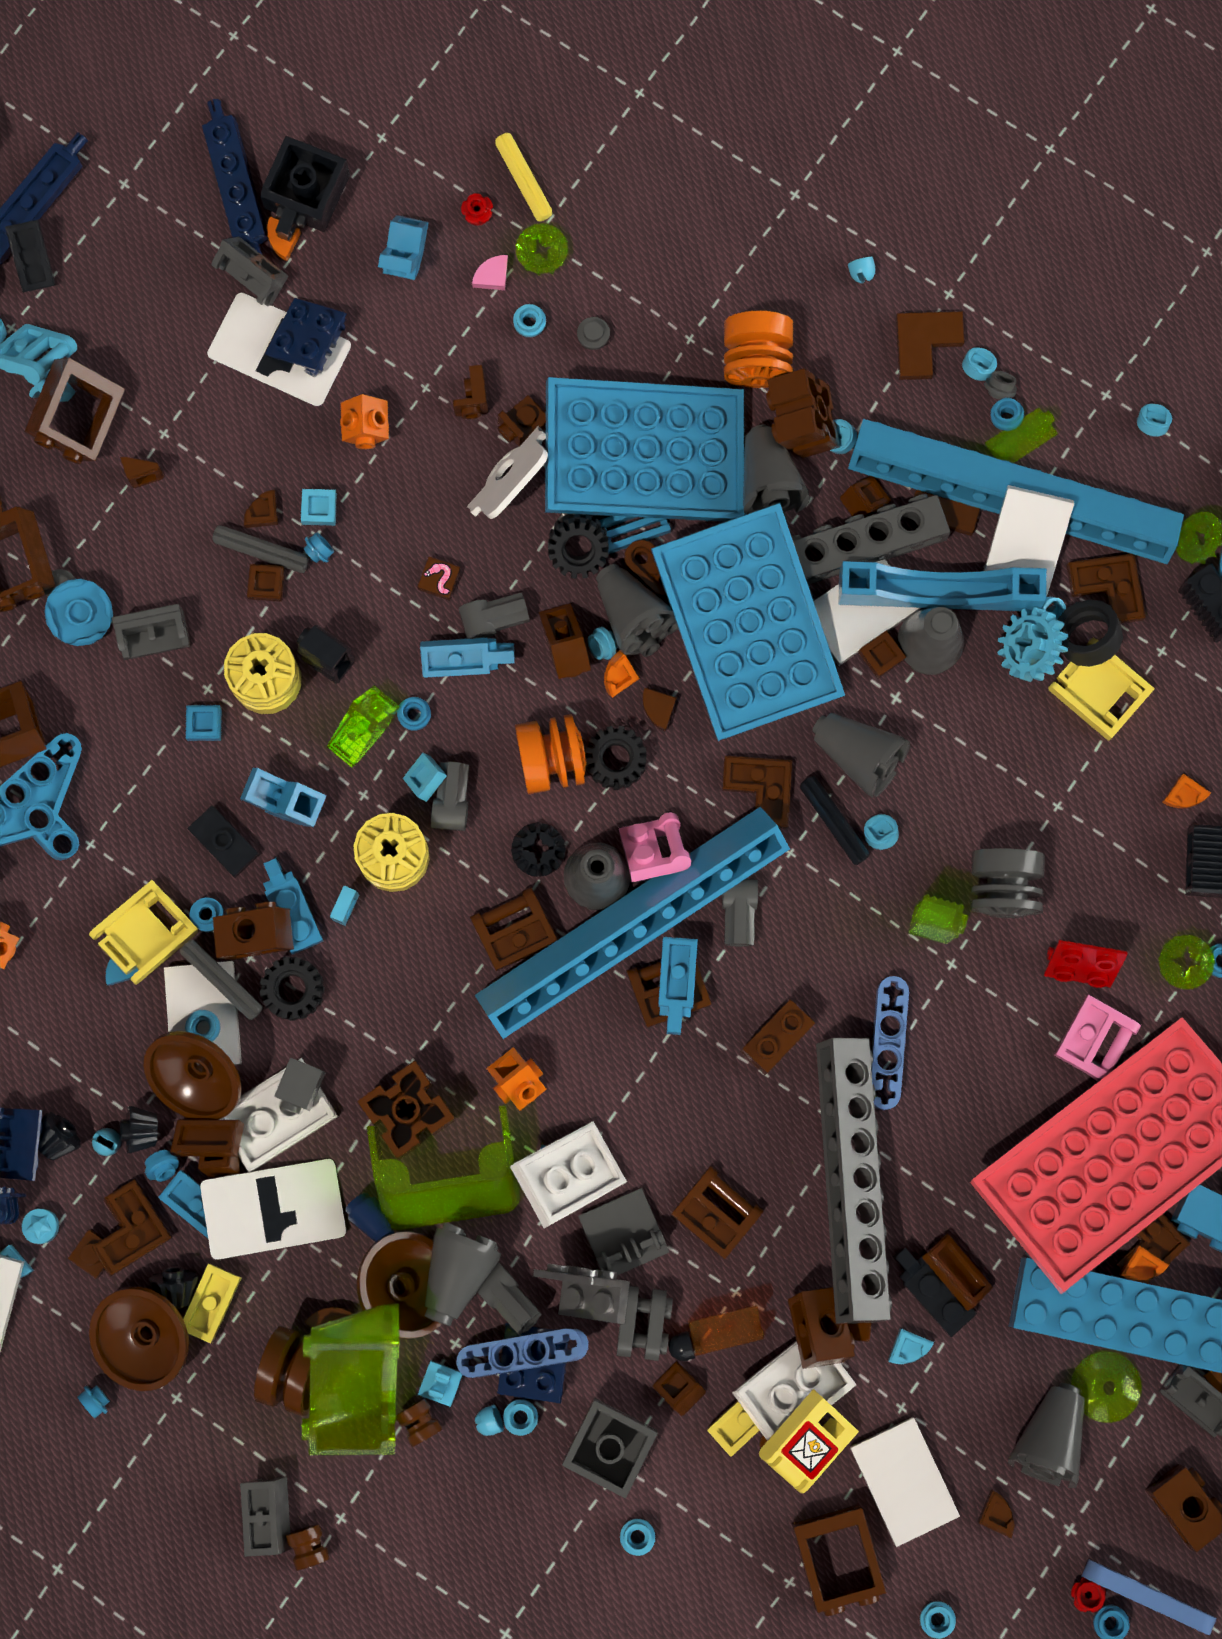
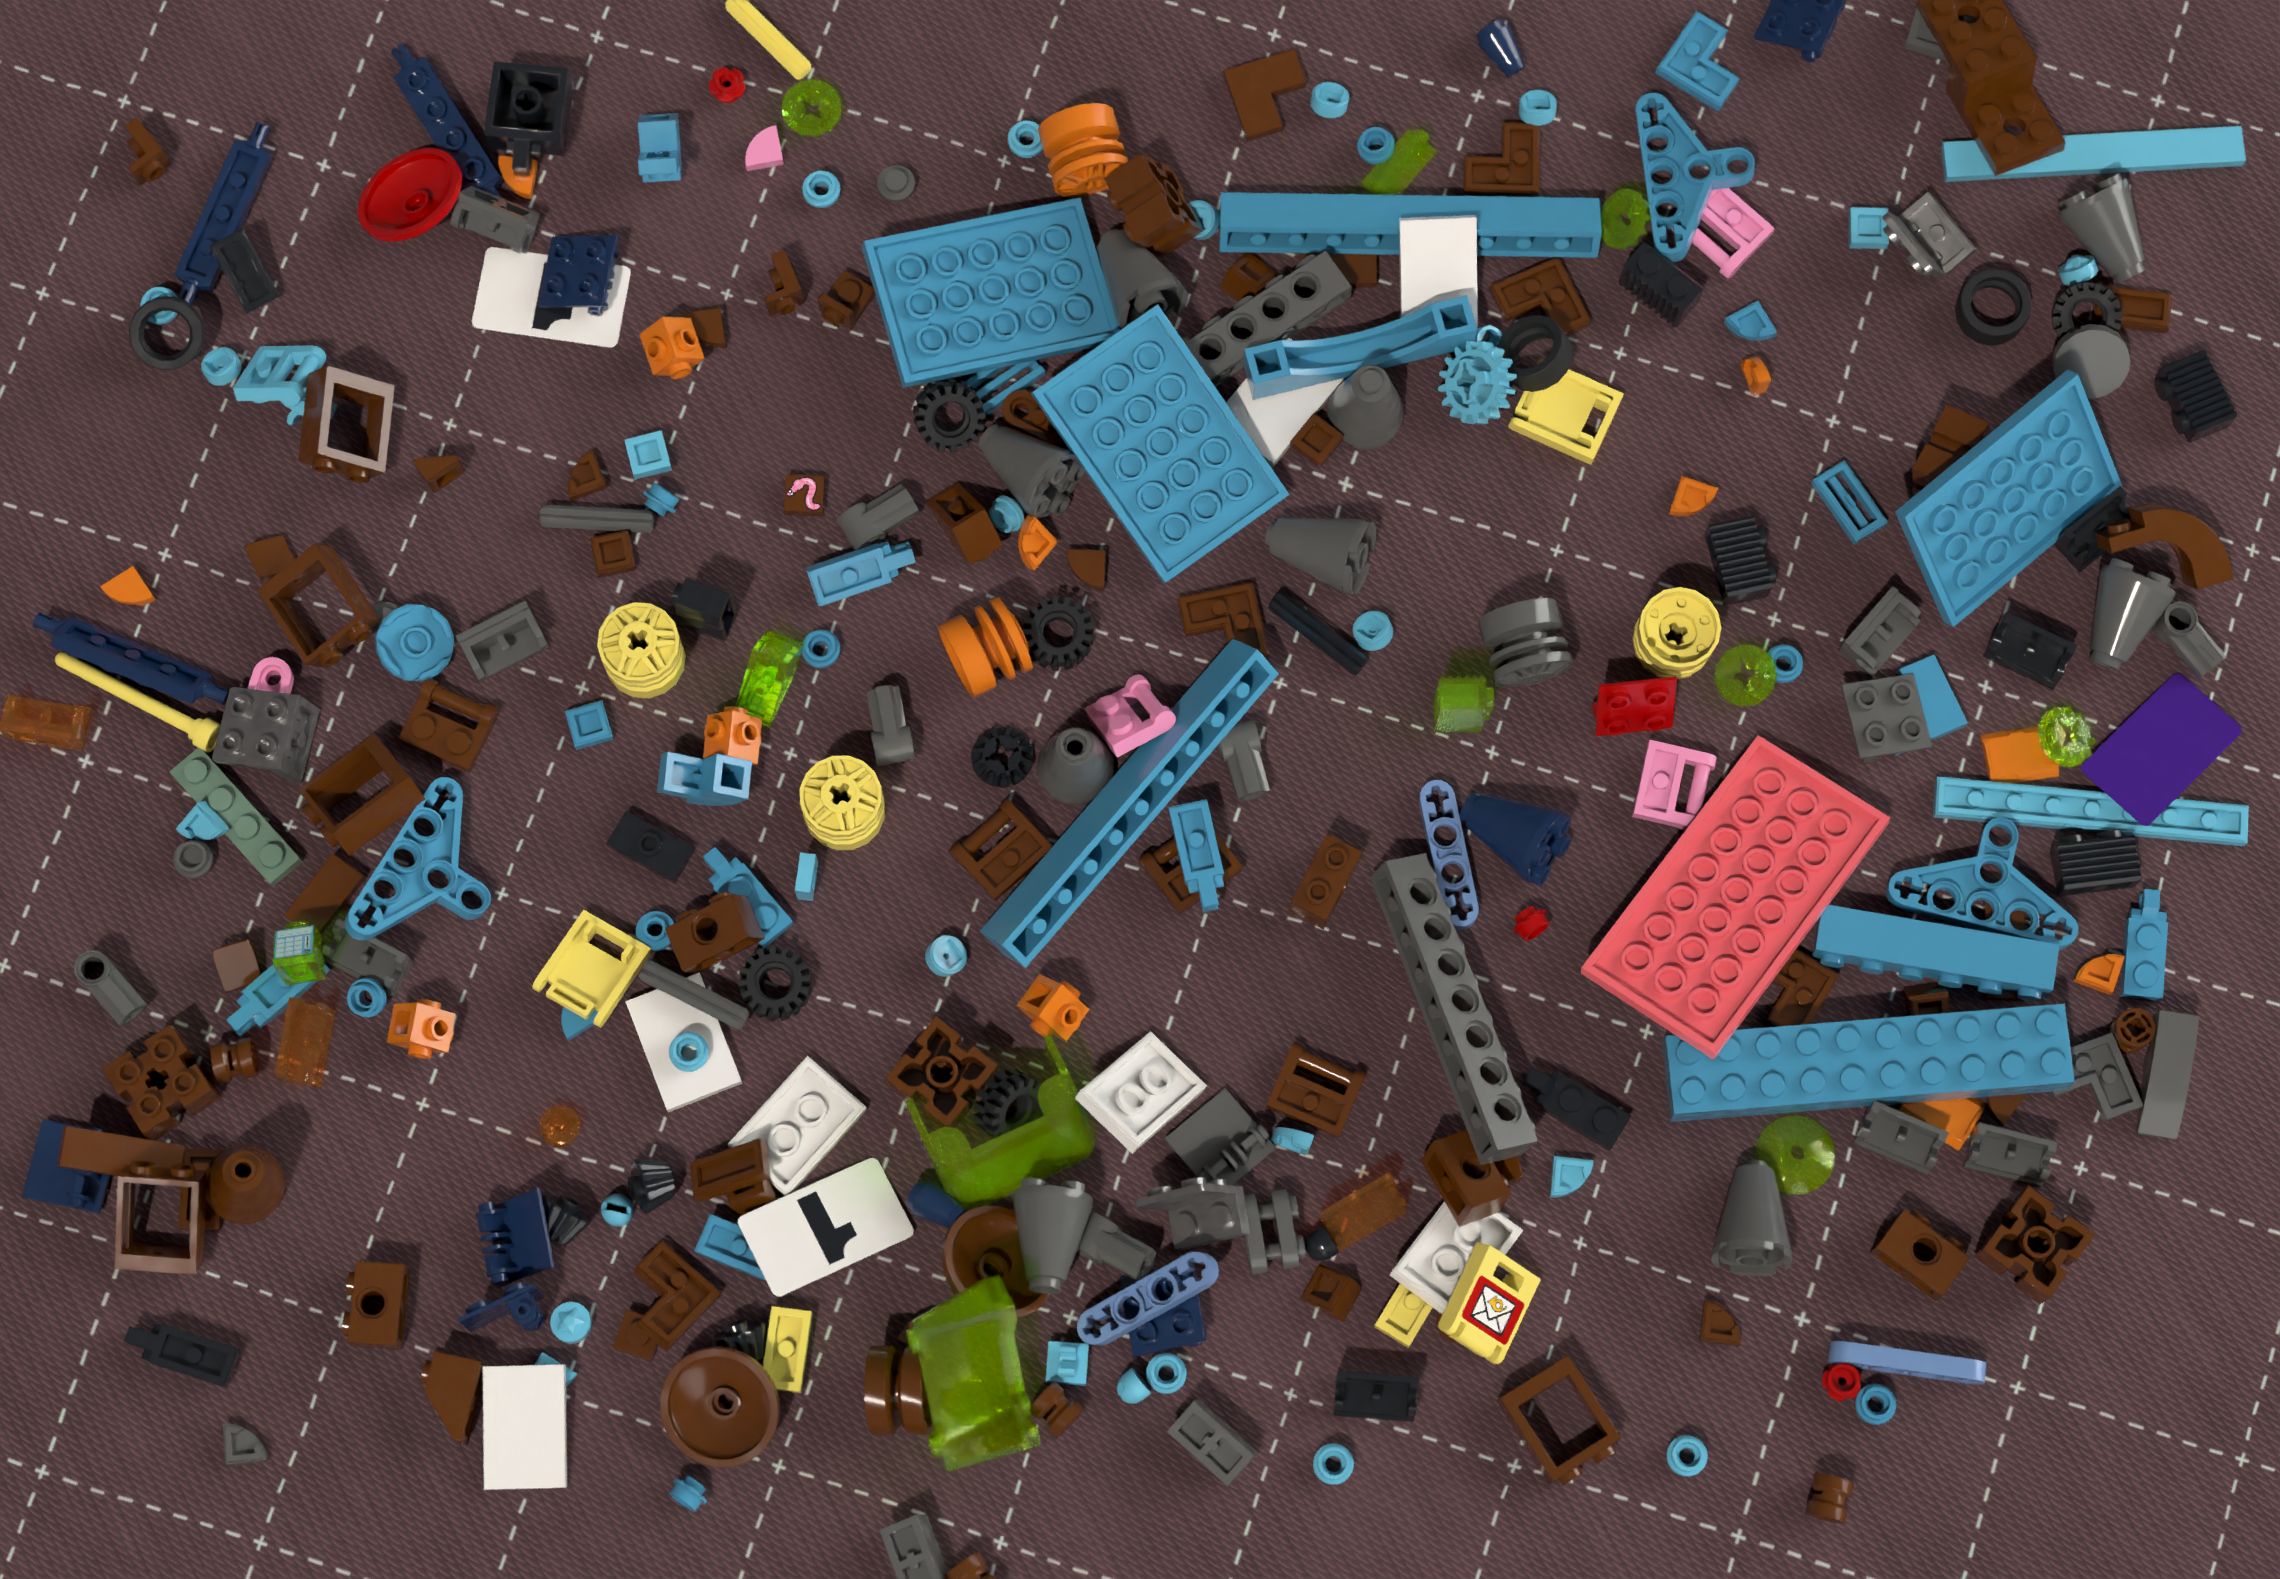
camera: 15 degrees left, 5 degrees down
reddish brown dish [143,1031,241,1120] -> none
dark azure plate [145,1150,179,1182] -> none
dark grey brick [274,1058,326,1114] -> none
medium azure tile [403,753,447,802] -> none
white piece [467,426,548,519] -> none
dark grey brick [562,1397,658,1499] -> none
medium azure hinge [848,257,875,284] -> none
white tile [850,1417,960,1547] -> none
reddish brown tile [922,1233,994,1311] -> none
dark grey plate [984,371,1017,400] -> none
orange tile [1119,1245,1169,1281] -> none
none -> red dish [358,148,462,242]
none -> reddish brown plate [398,677,500,773]
none -> clear orange tile [539,1106,581,1147]
none -> reddish brown tile [683,307,726,348]
none -> orange brick [703,706,762,765]
none -> medium azure tile [925,935,967,977]
none -> black tyre [973,1068,1050,1147]
none -> medium azure plate [1008,121,1043,158]
none -> dark grey hinge [1167,1399,1259,1486]
none -> medium azure tile [1271,1127,1314,1156]
none -> black hinge [1333,1371,1419,1422]
none -> dark blue cone [1460,792,1572,886]
none -> reddish brown tile [1463,122,1540,197]
none -> dark blue cone [1476,19,1526,78]
none -> red plate [1514,906,1550,942]
none -> light yellow wheel [1632,587,1721,679]

